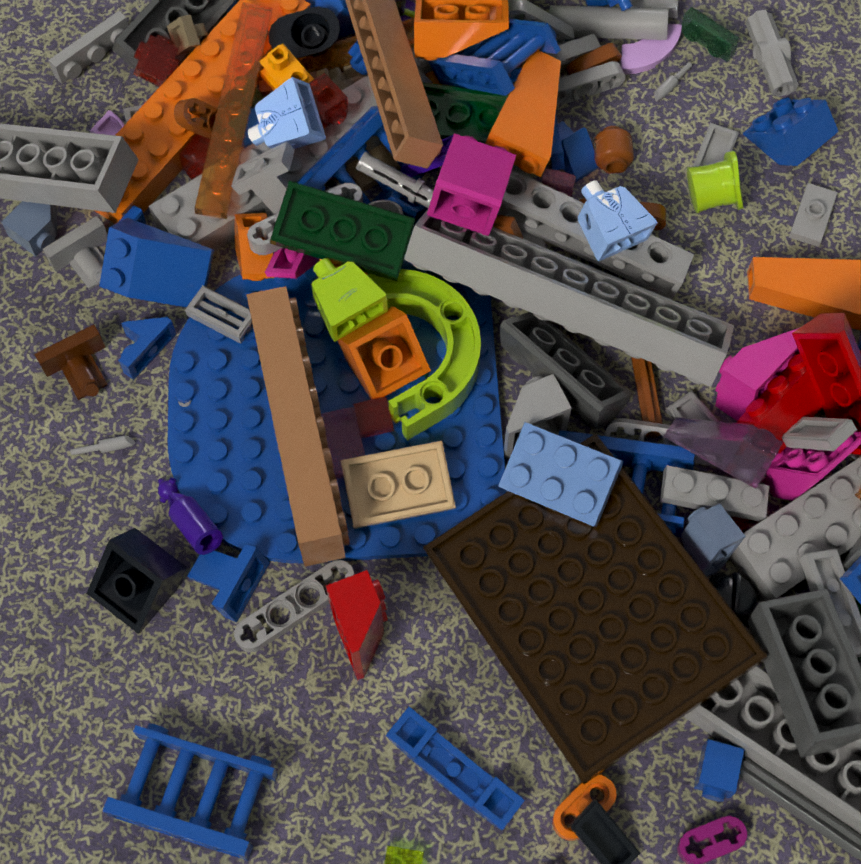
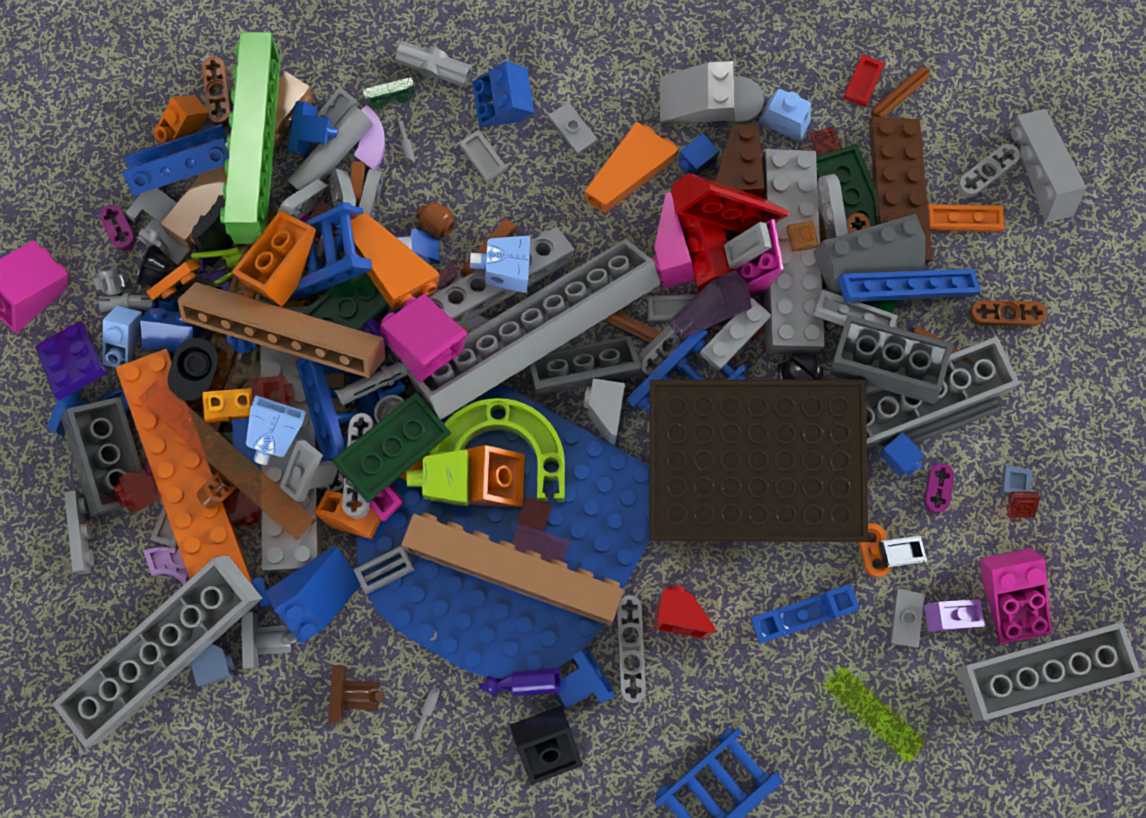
camera: 60 degrees left, 10 degrees up
blue slope [118,317,176,380] -> none
dark tan tile [167,15,207,55] -> none
tan tile [341,441,456,529] -> none
medium blue plate [498,422,623,528] -> none
sand blue slope [681,503,746,578] -> none
lime piece [687,151,744,213] -> none

